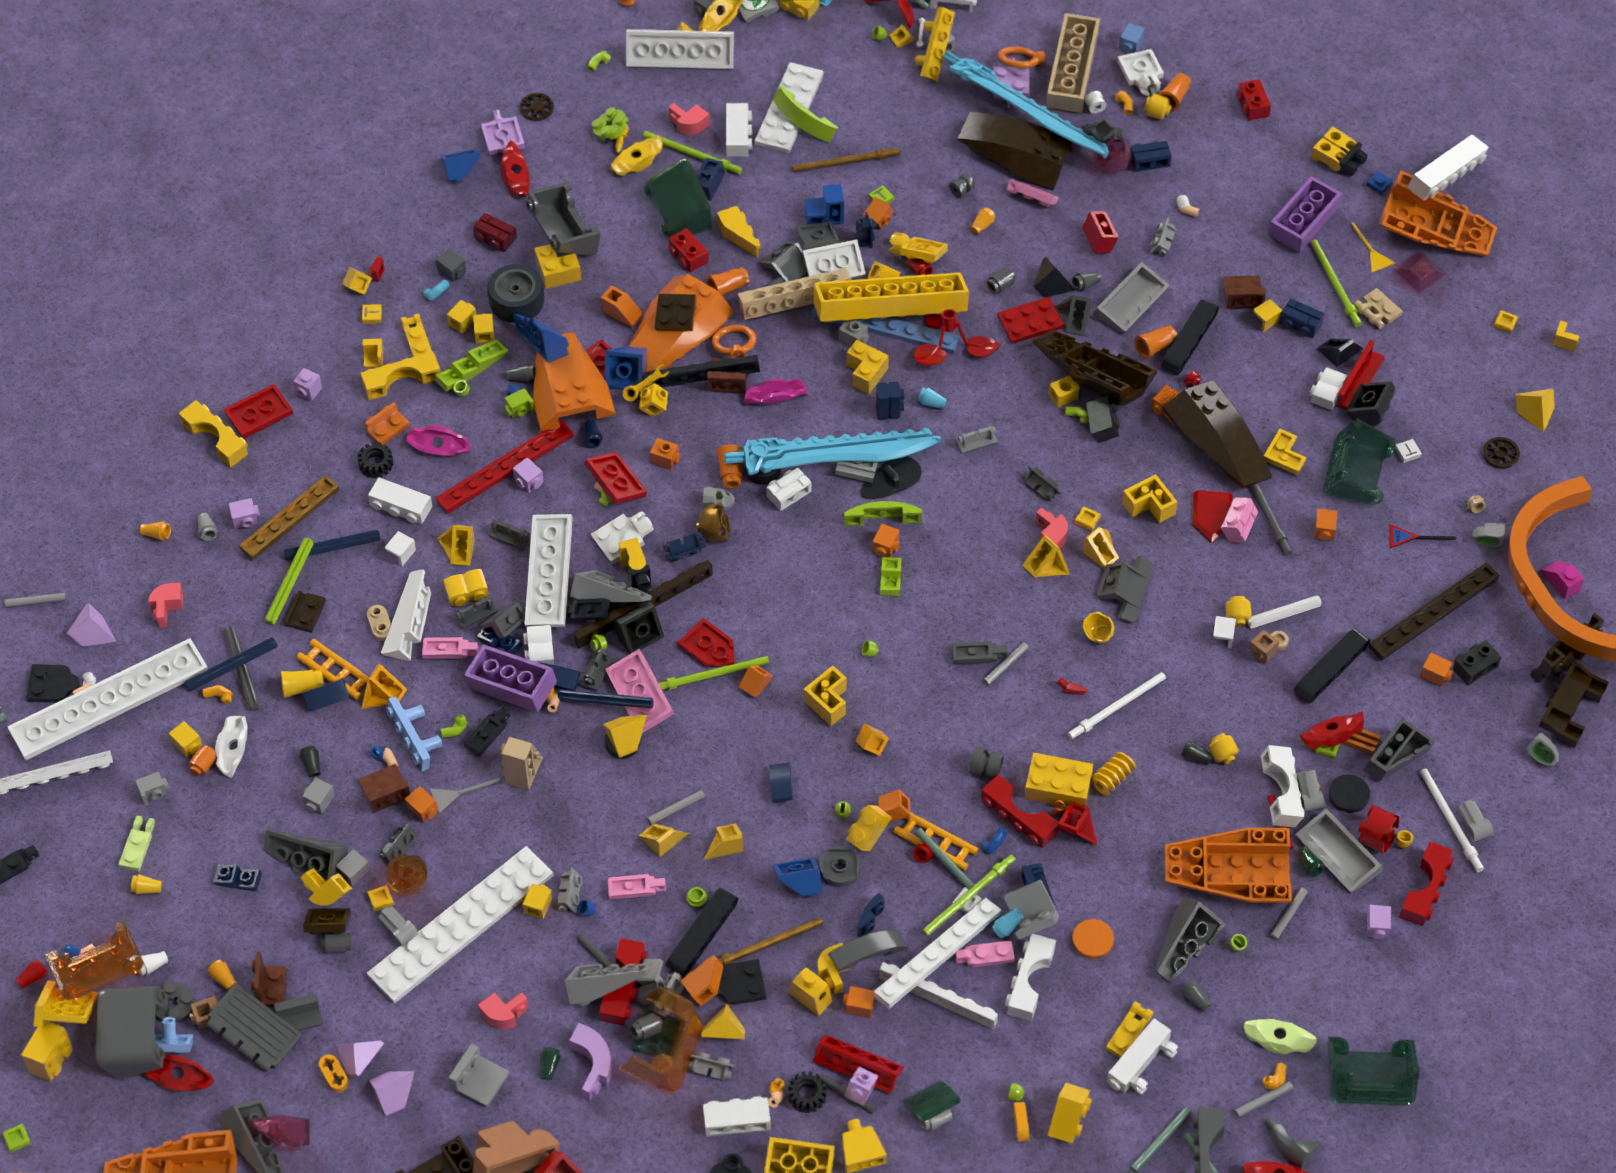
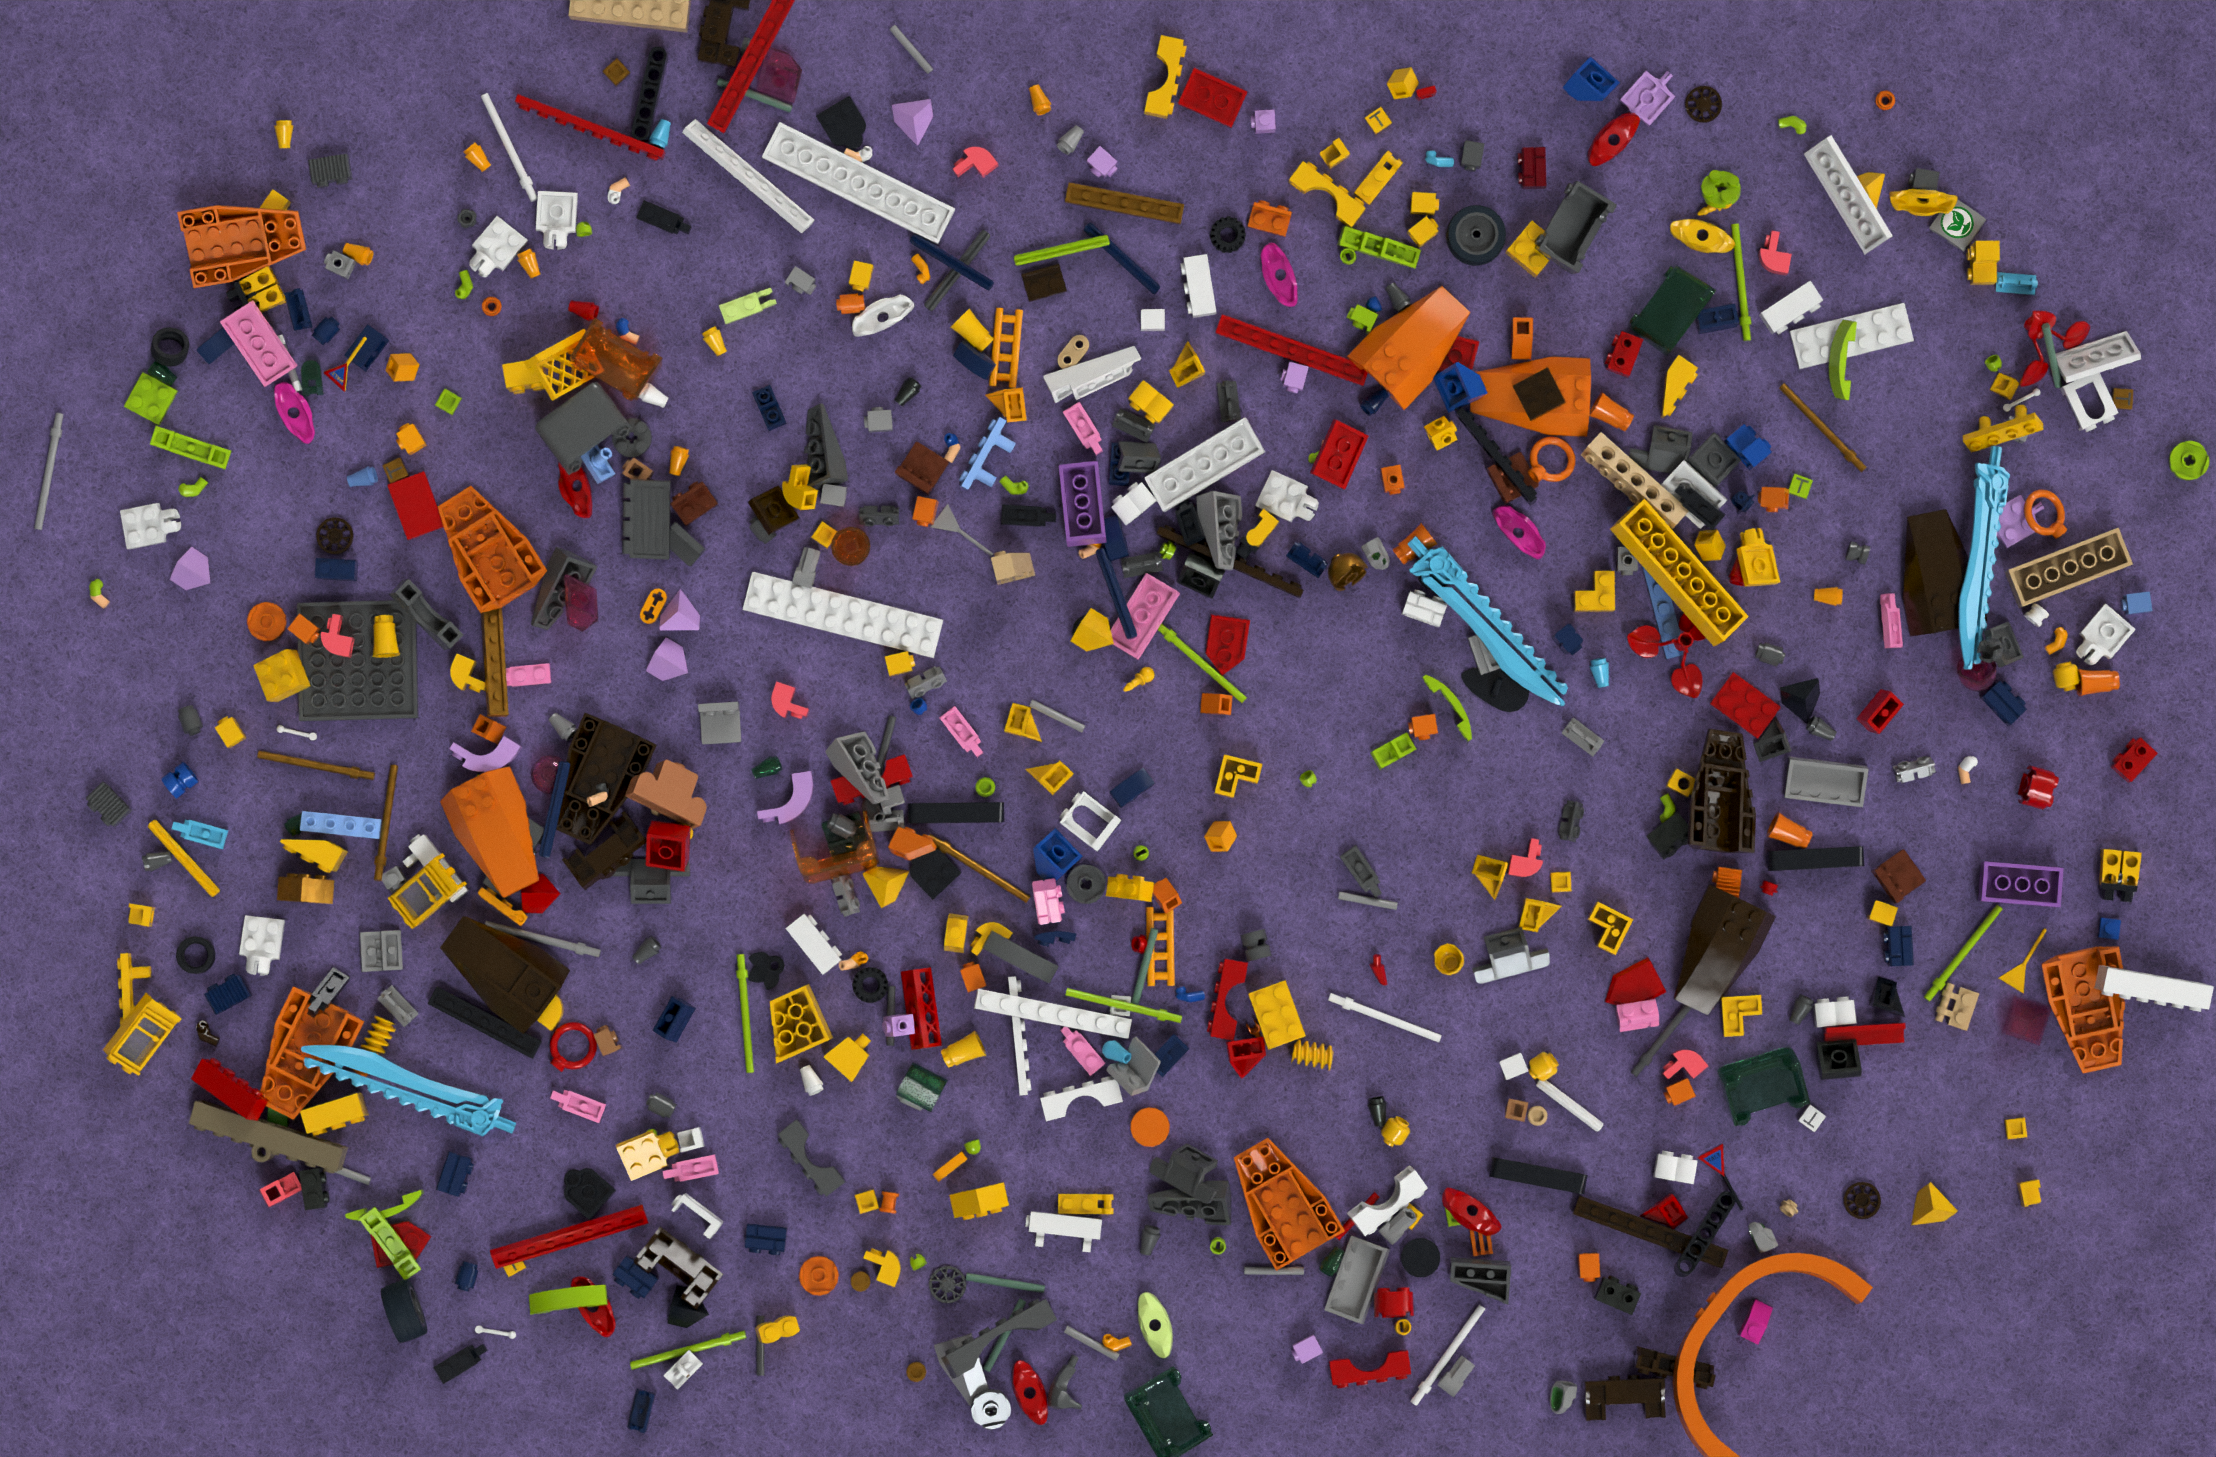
camera: 55 degrees right, 30 degrees up
blue wedge [513,313,569,362] -> none
yellow brick [622,364,669,401] -> none
none -> yellow plant [941,1030,986,1068]
none -> bright pink brick [1032,878,1065,925]
none -> white panel [1059,791,1121,852]
none -> yellow bar [1123,667,1155,692]
none -> dark grey plate [1150,1144,1218,1204]
none -> red slope [1640,1193,1688,1229]
none -> white brick [1653,1150,1697,1184]
none -> coral brick [1662,1050,1708,1079]
none -> black beam [1674,1191,1736,1277]
none -> black hinge [1675,483,1726,530]
none -> dark grey cone [1789,994,1814,1025]
none -> red brick [2018,765,2059,810]

